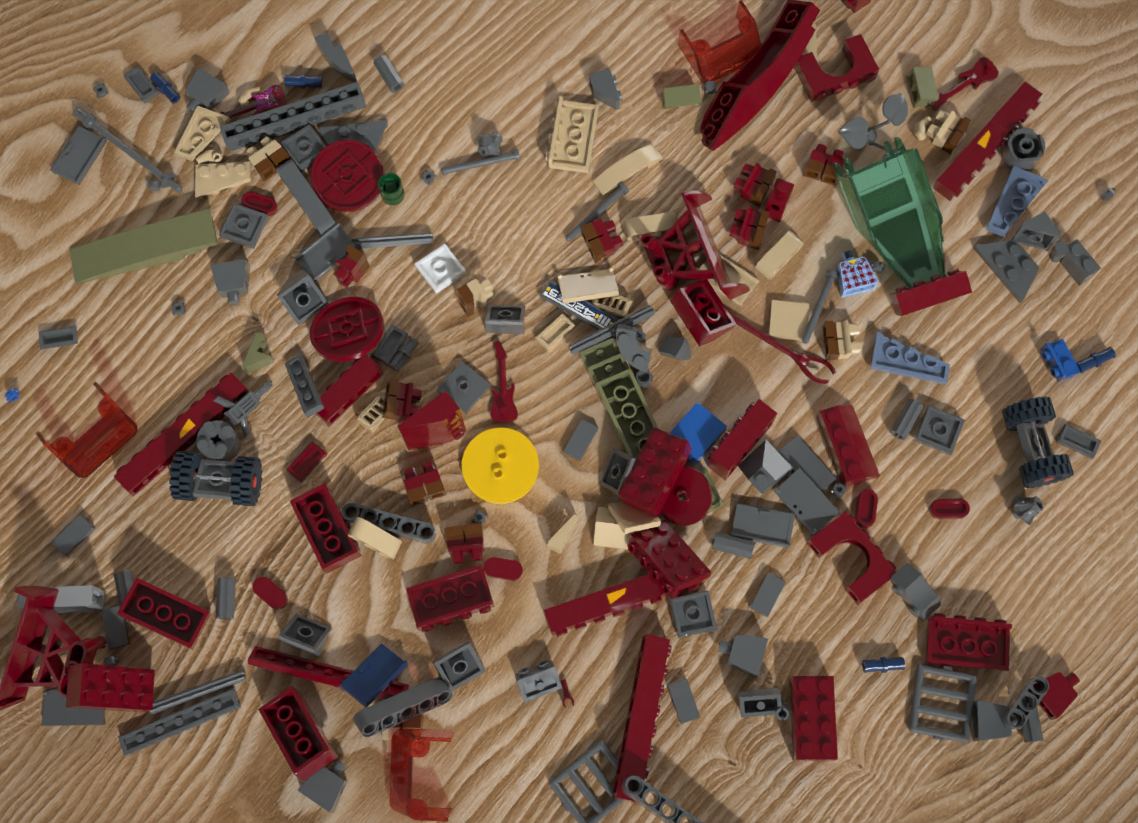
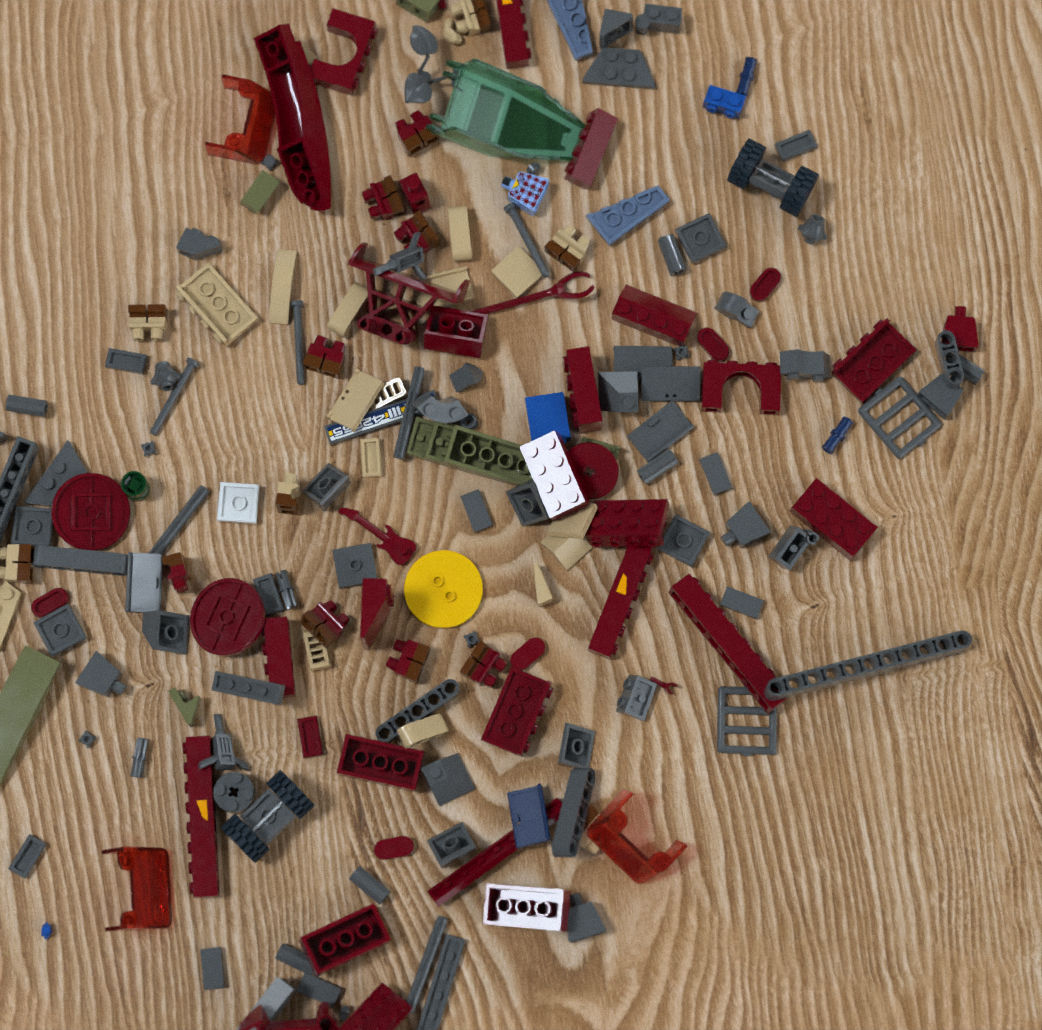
camera: 50 degrees left, 5 degrees up
none -> dark grey tile [105,348,148,375]
none -> tan hips [128,304,167,341]
none -> dark grey axle [130,738,149,778]
none -> dark grey piece [373,232,427,279]
none -> dark grey slope [422,753,475,806]
none -> dark grey brick [714,292,759,328]

